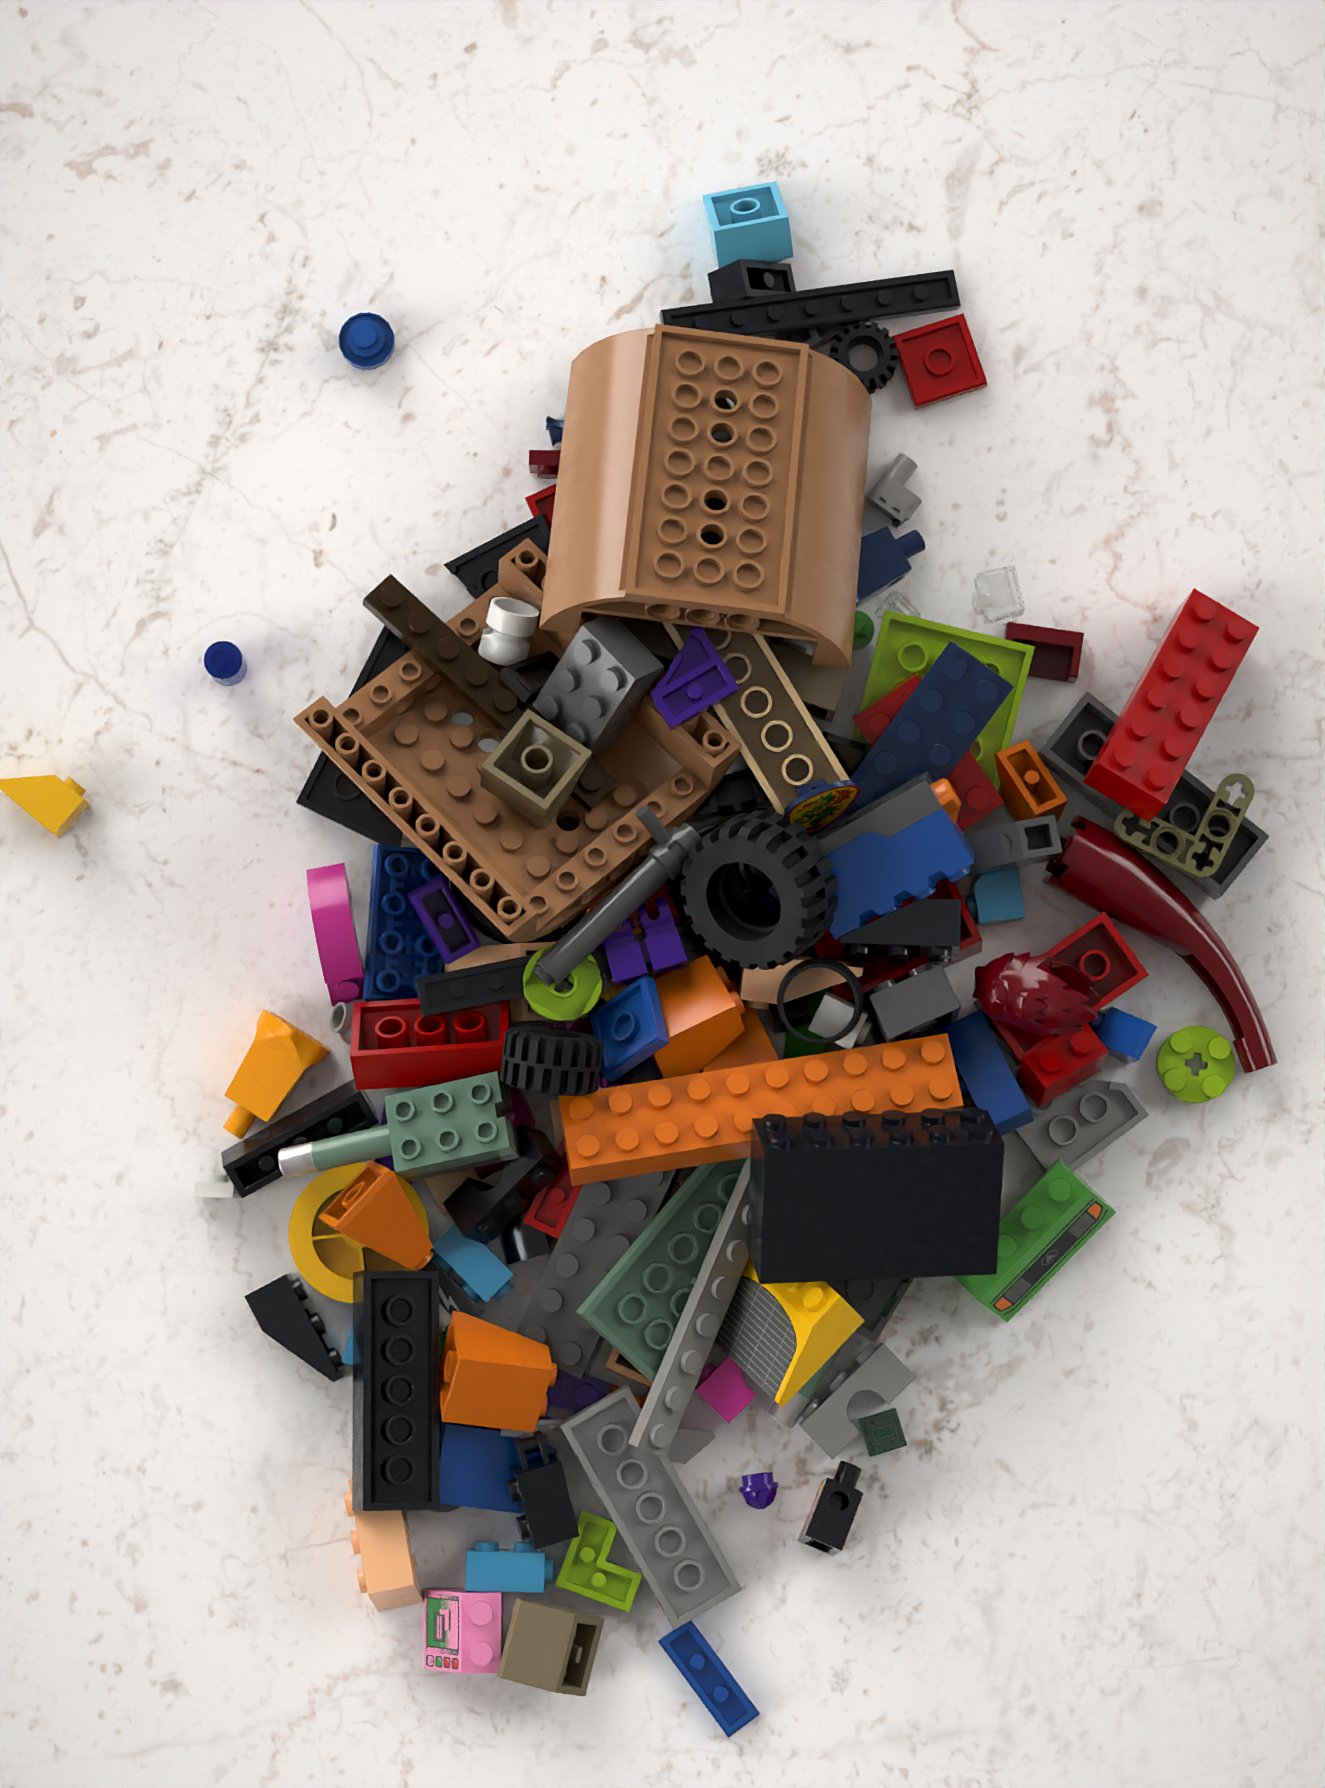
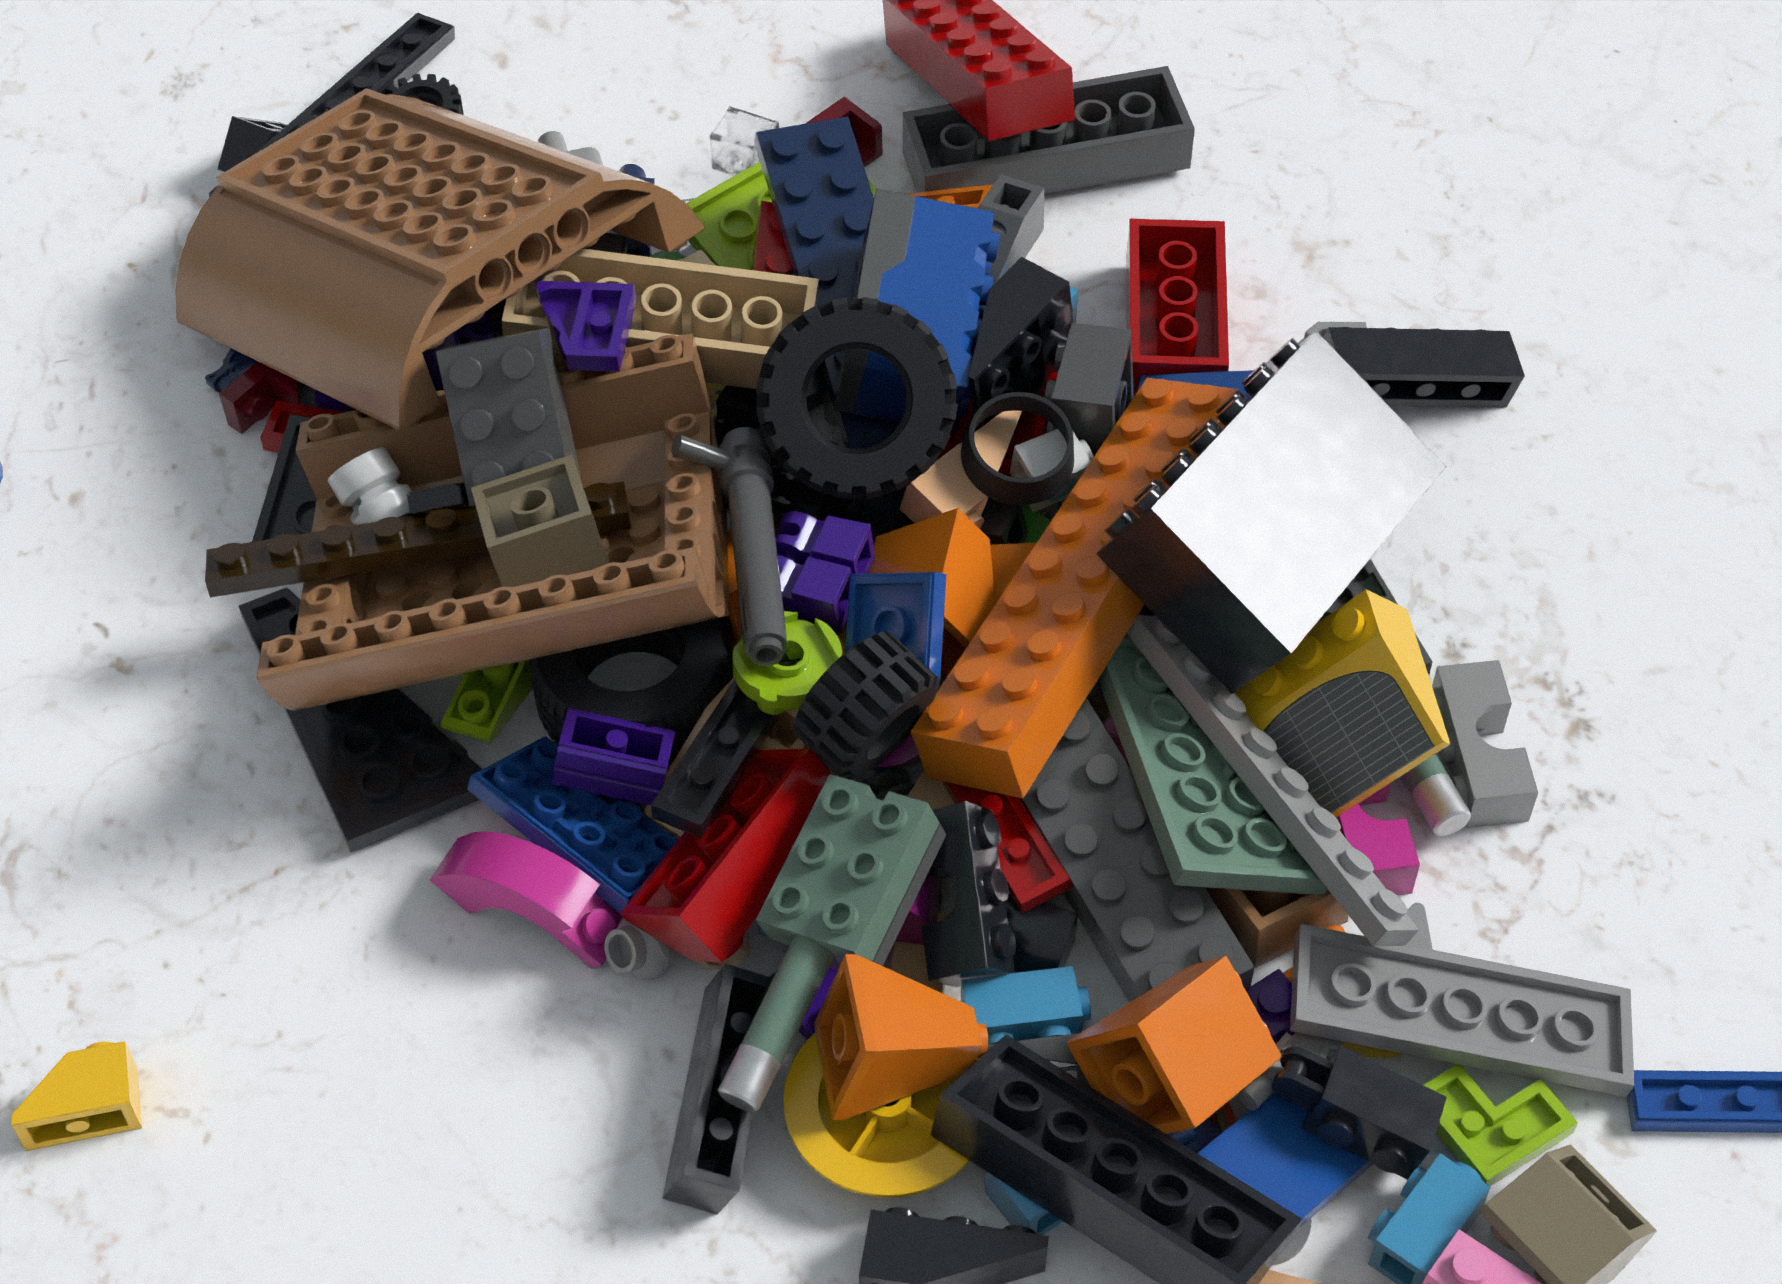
camera: 50 degrees left, 30 degrees down
white plate [194,1174,238,1198] -> none
clear blue brick [204,641,247,686] -> none
light orange piece [223,1009,332,1139] -> none
medium azure slope [702,181,794,269] -> none
dark purple plate [739,1472,778,1510] -> none
shield [784,778,861,835] -> none
black torso [797,1461,863,1556] -> none
clear green tile [858,1407,907,1457] -> none
red tile [892,313,988,410] -> none
bright green slope [953,1157,1116,1322] -> none
dark red head [972,952,1101,1037] -> none
red brick [1016,1023,1109,1108] -> none
dark red brick [1042,815,1278,1074] -> none
blue slope [1089,1006,1157,1065] -> none
olive beam [1113,773,1255,879] -> none
lime plate [1156,1026,1235,1103] -> none
none -> black brick [1323,327,1525,407]

